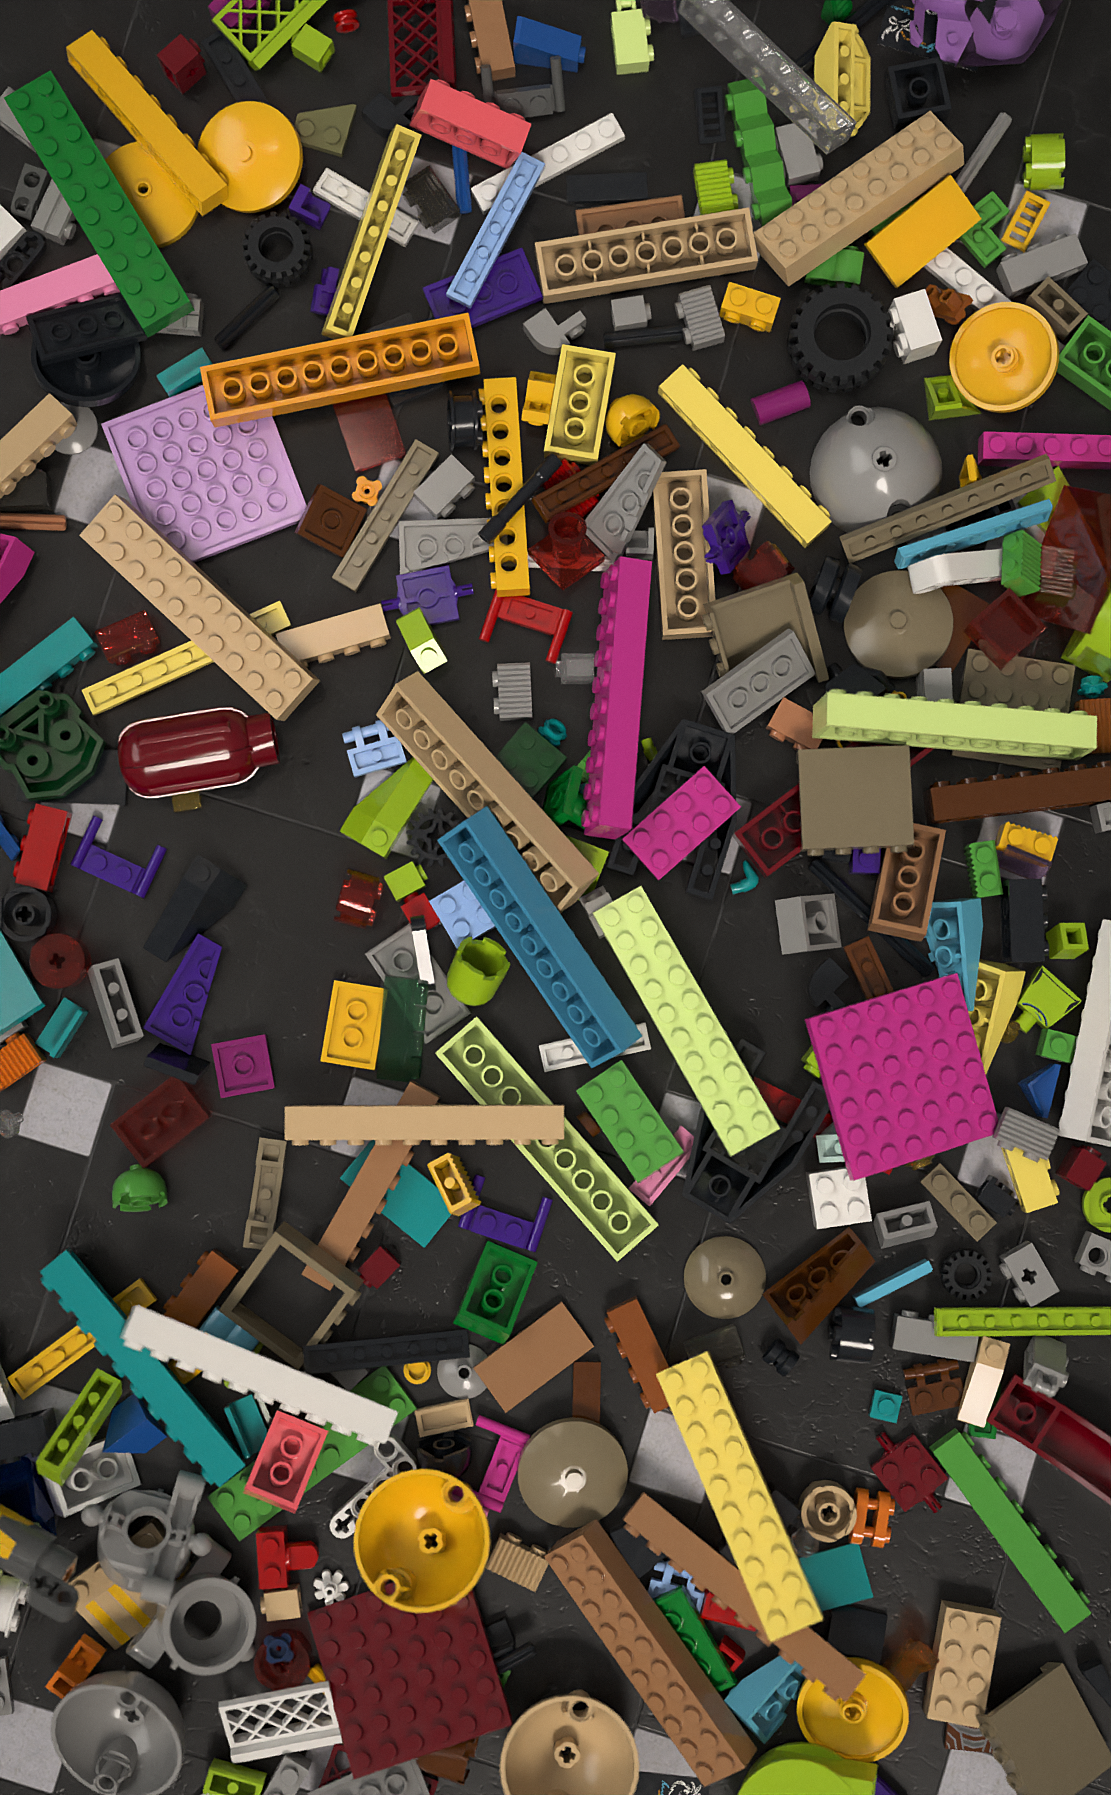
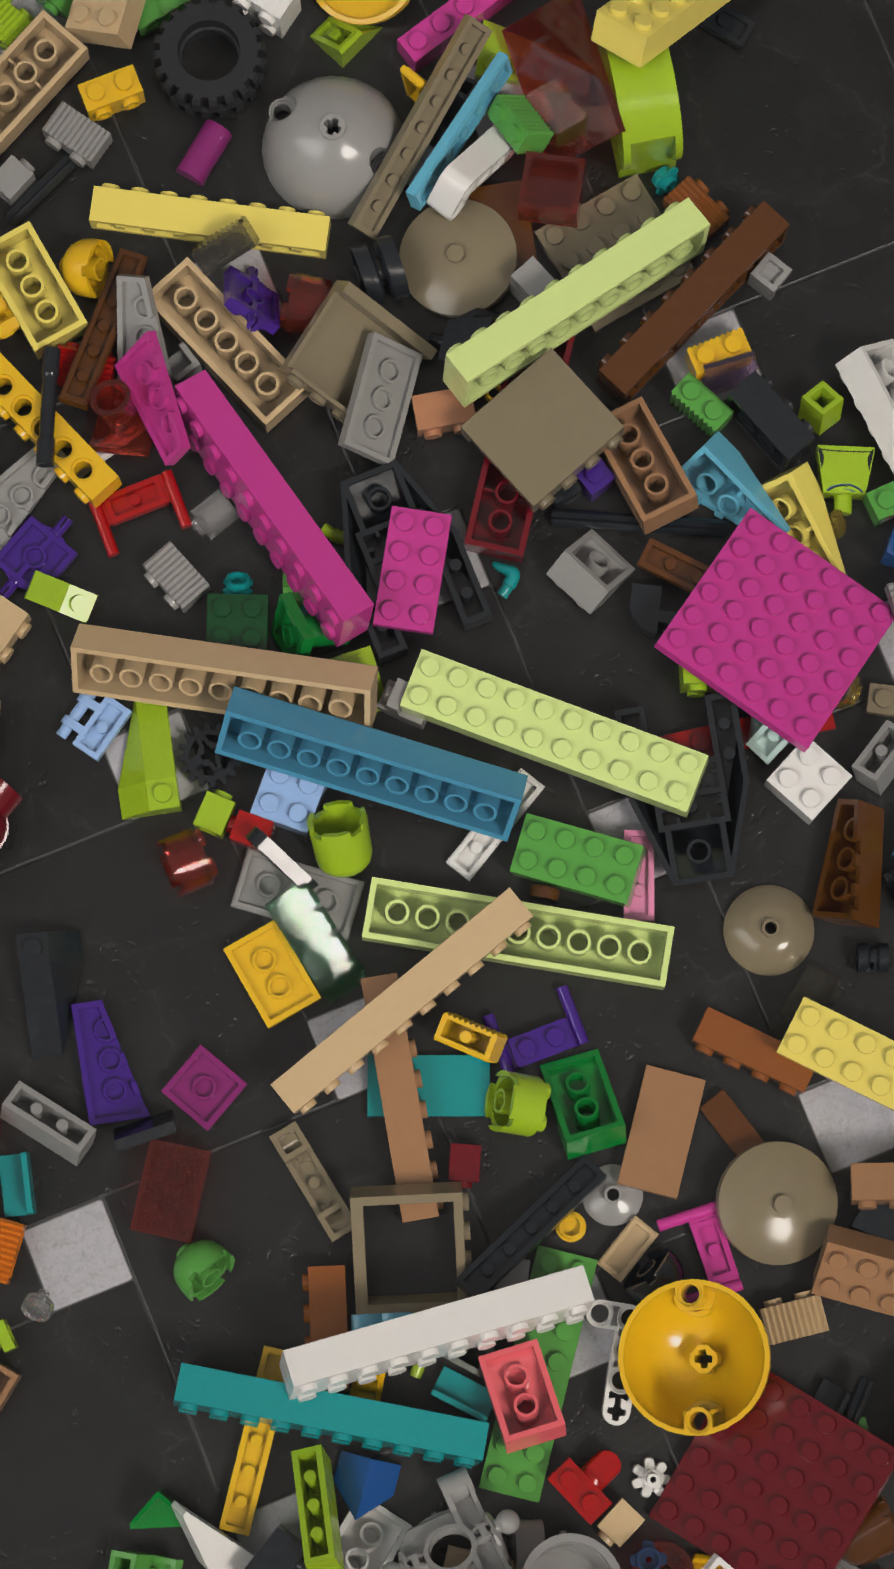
camera: 40 degrees left, 5 degrees down
none -> dark pink wing [115,331,191,466]
none -> clear smoke brick [191,216,260,277]
none -> lime brick [484,1070,551,1137]

